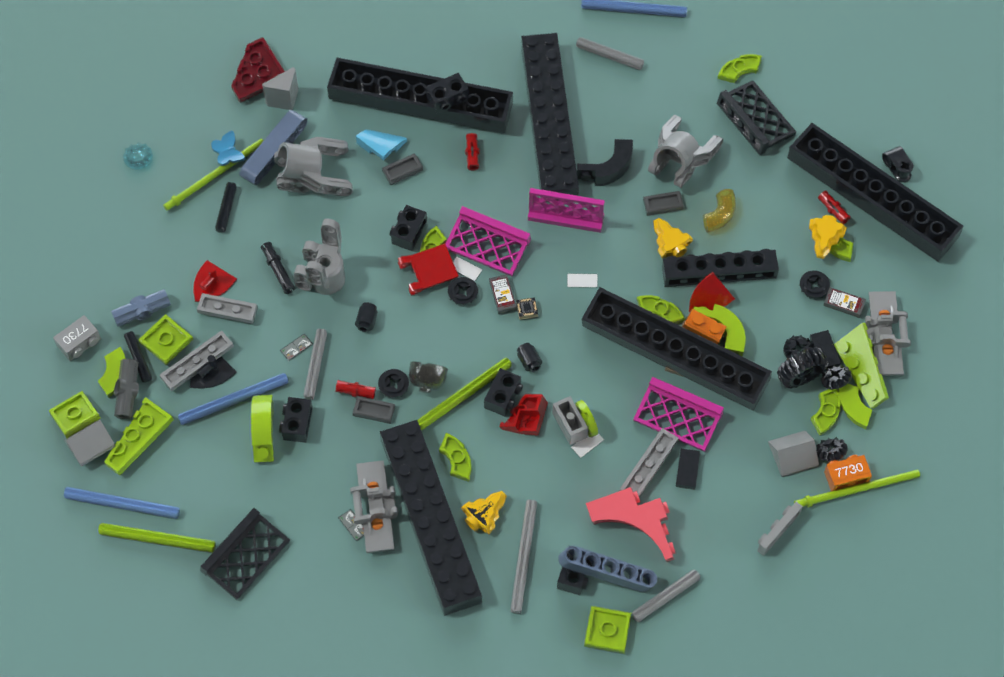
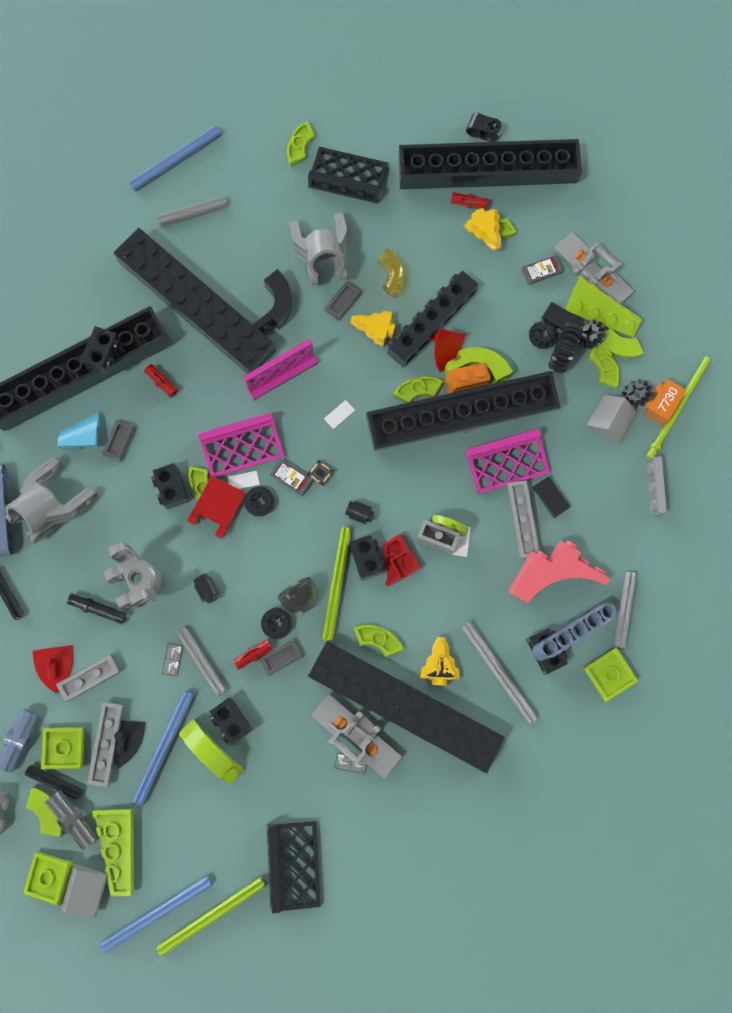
camera: 45 degrees left, 15 degrees up
black gear [799,270,830,299] -> none

